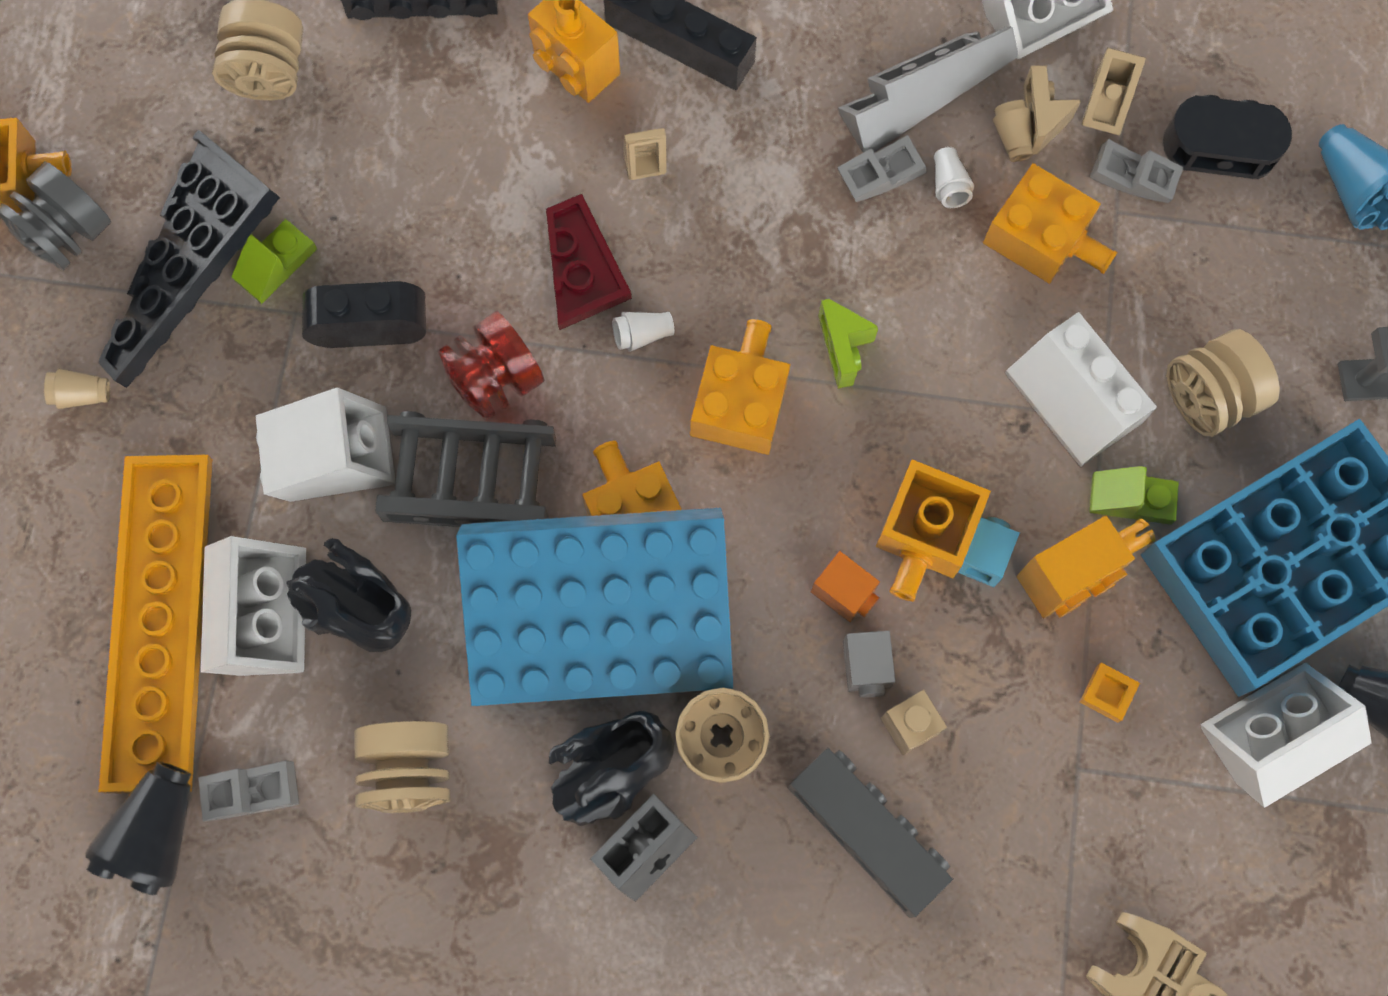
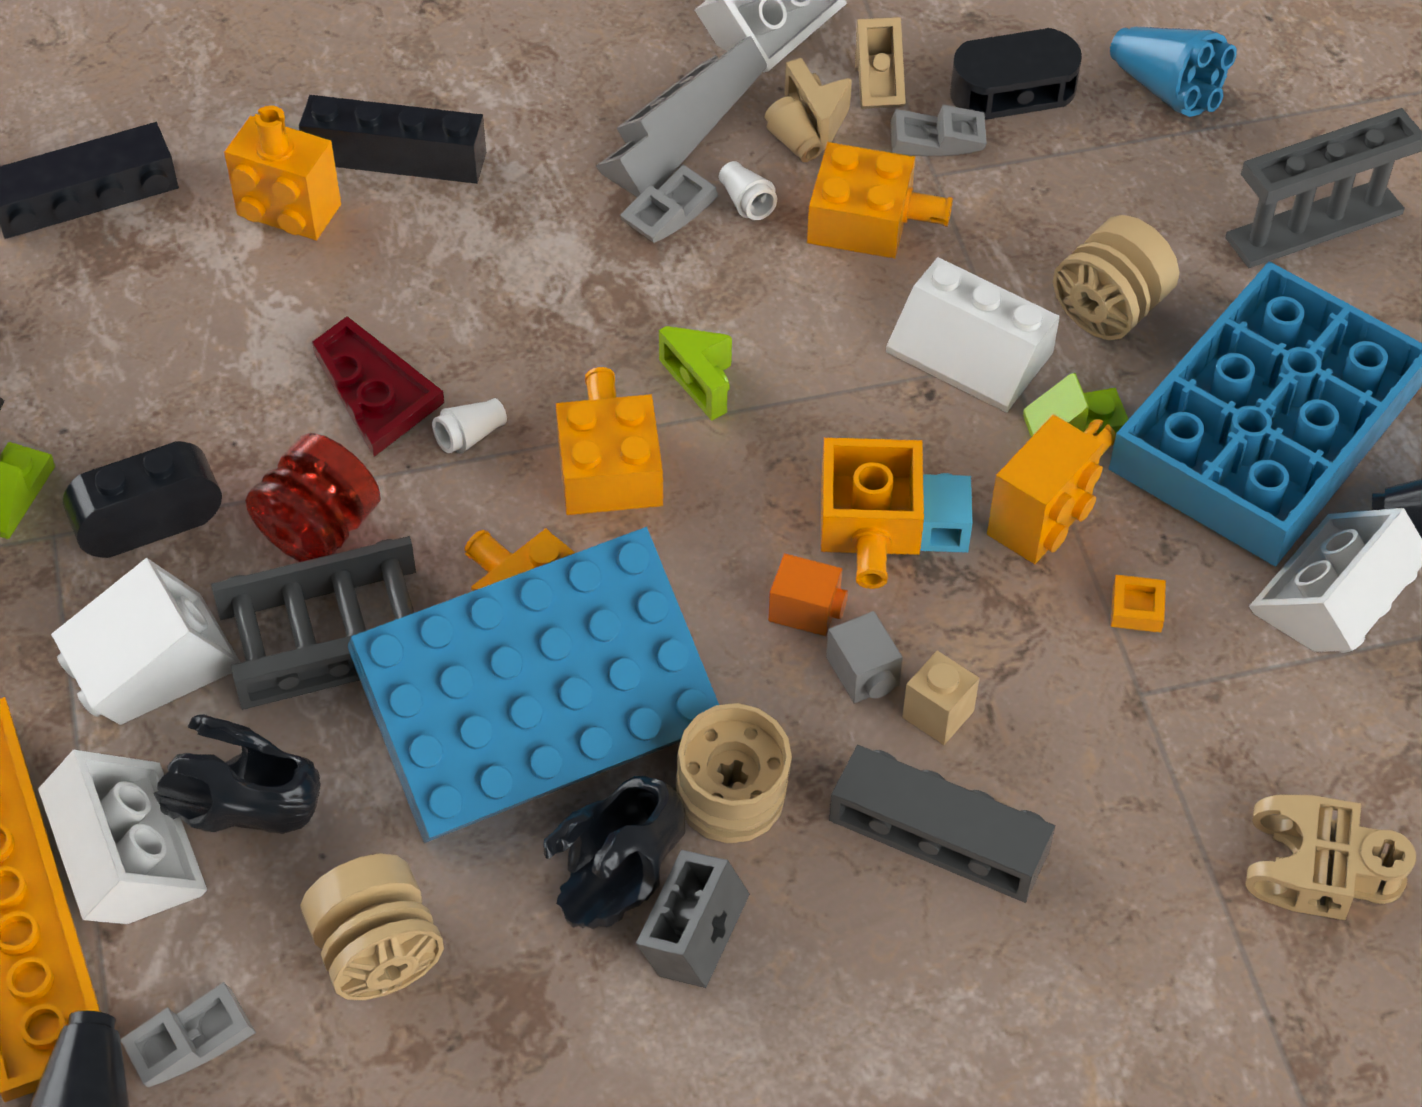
camera: 20 degrees left, 20 degrees down
tan slope [623,128,667,180] -> none

